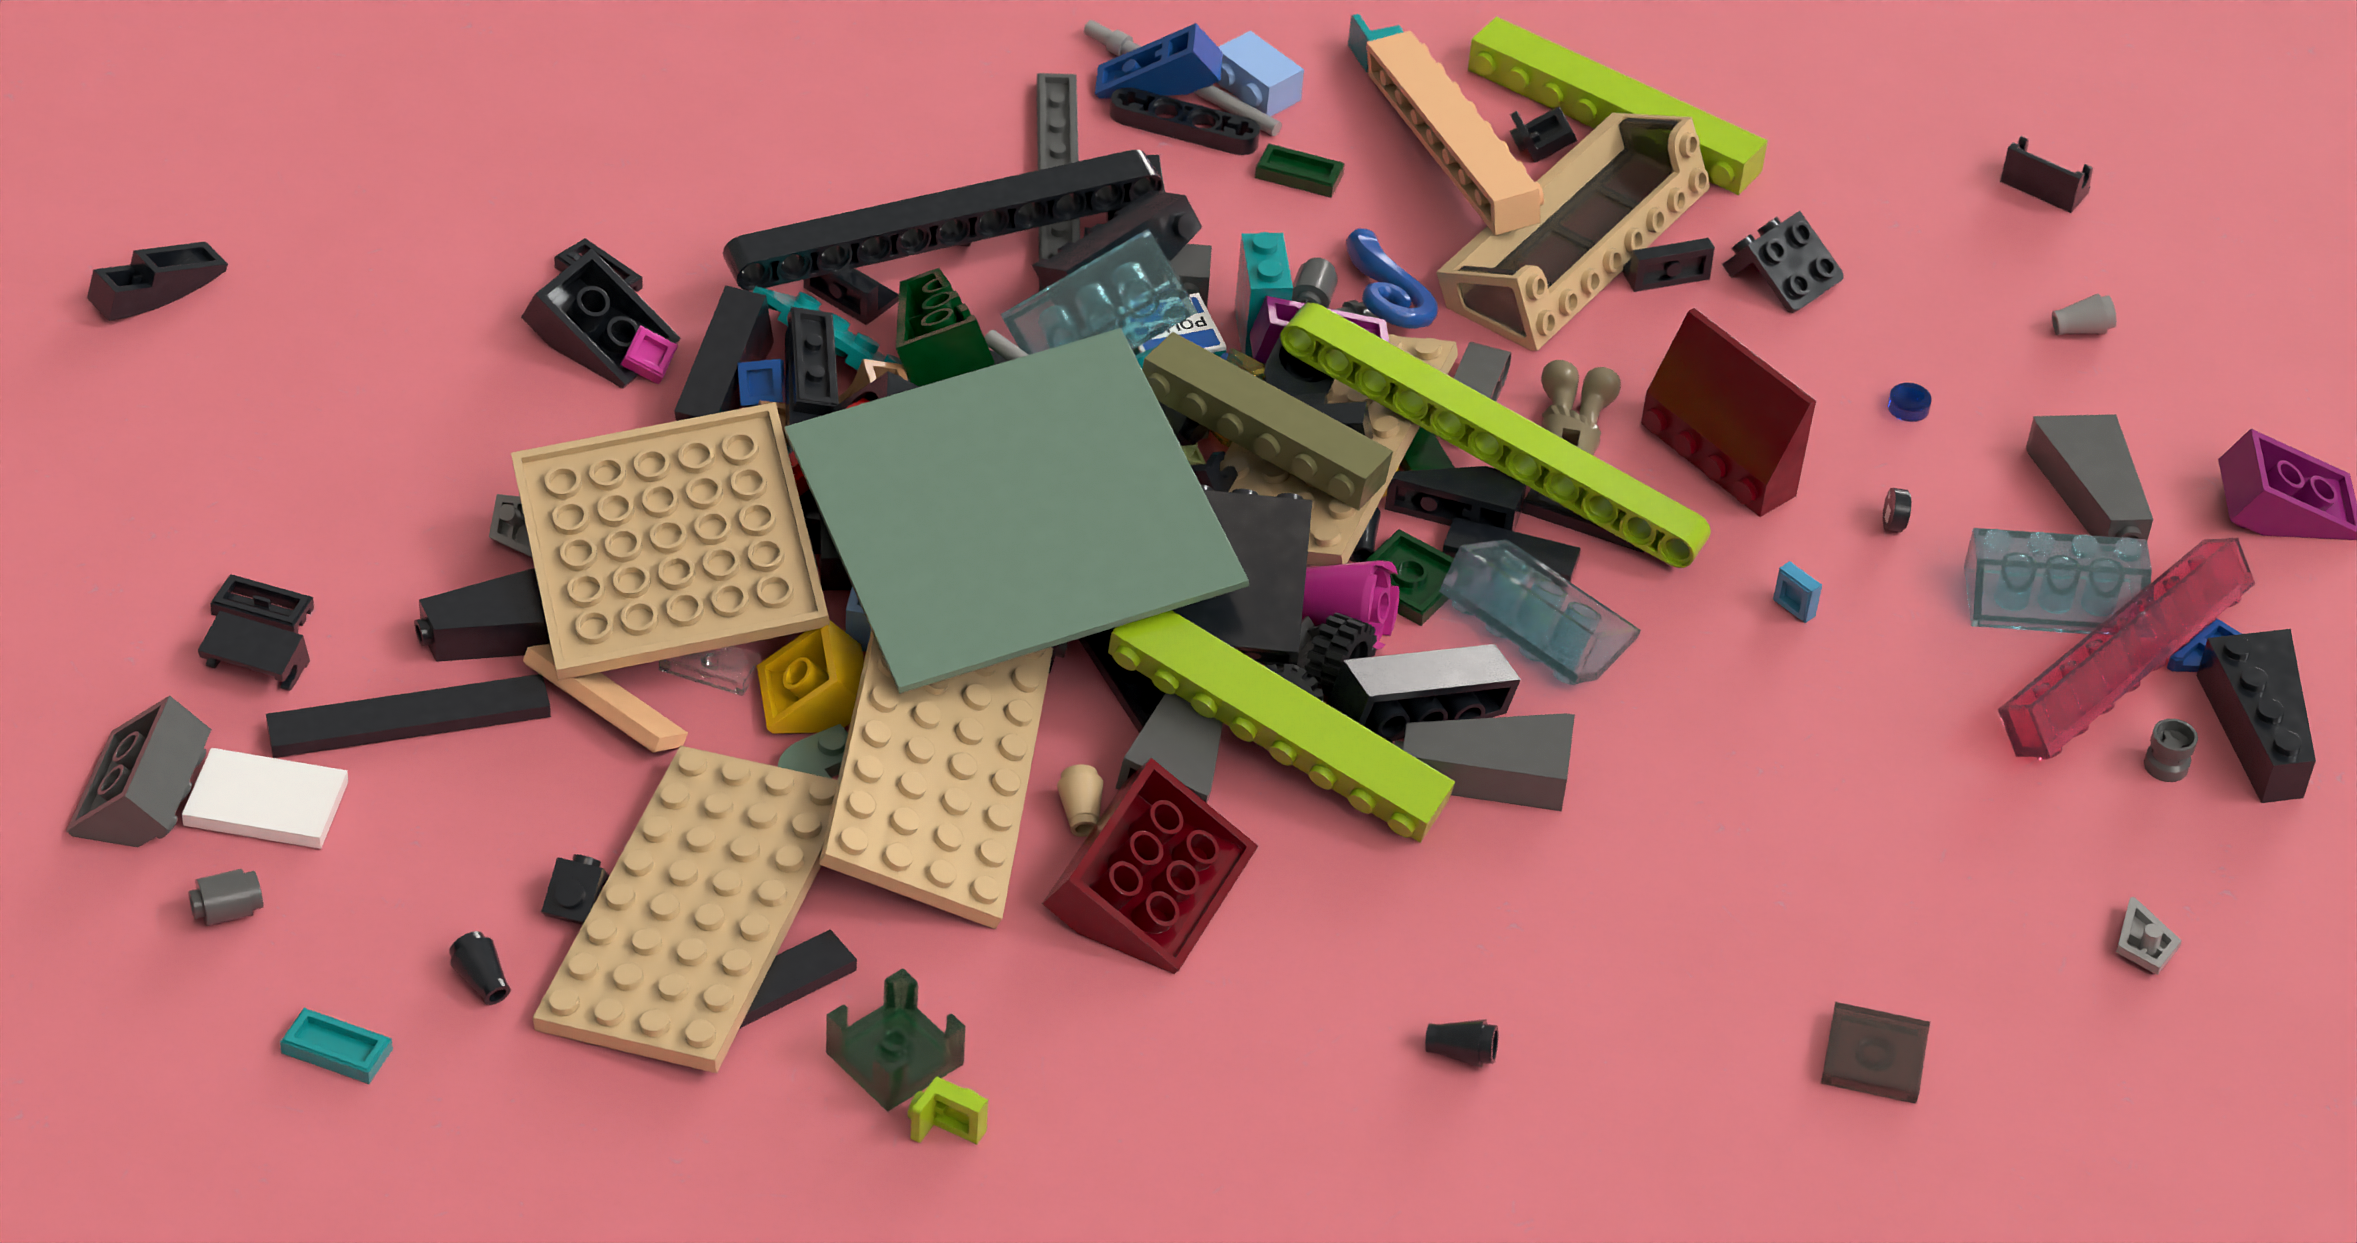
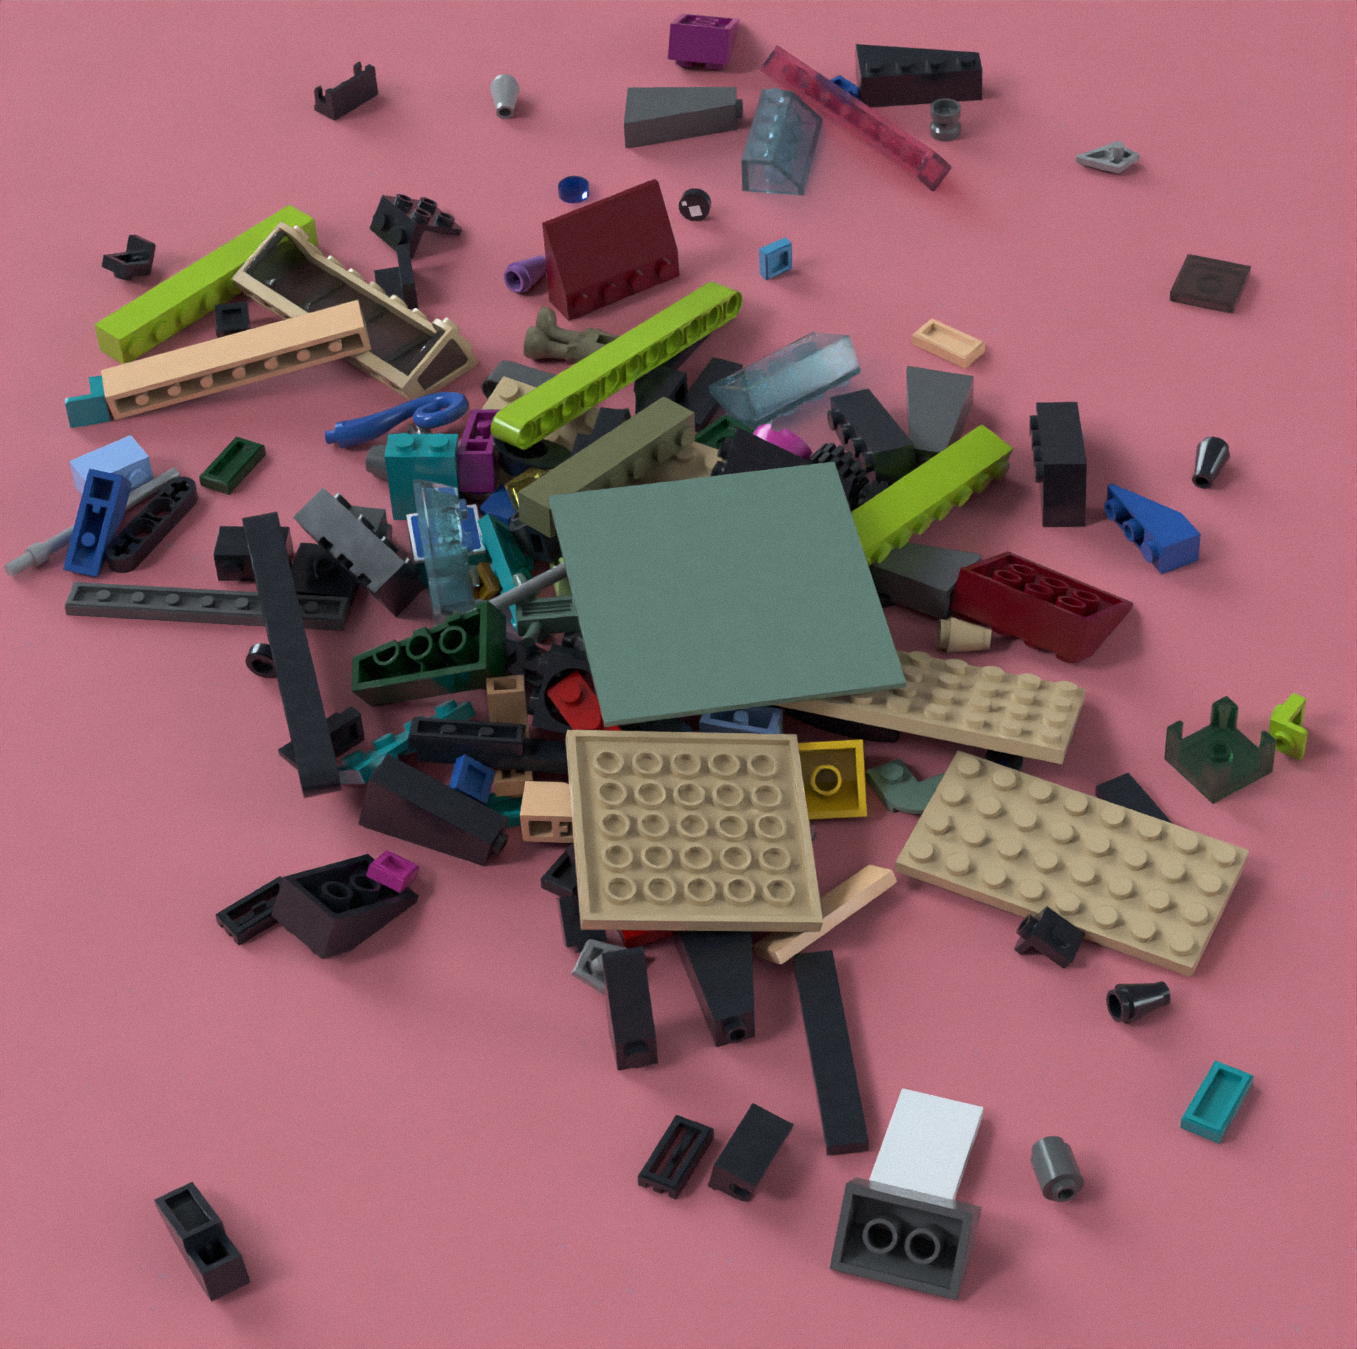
camera: 75 degrees left, 0 degrees up
none -> black bracket [102,234,156,280]
none -> black slope [601,946,658,1070]
none -> light nougat tile [912,318,985,369]
none -> black wedge [1029,402,1087,527]
none -> blue slope [1104,484,1201,574]

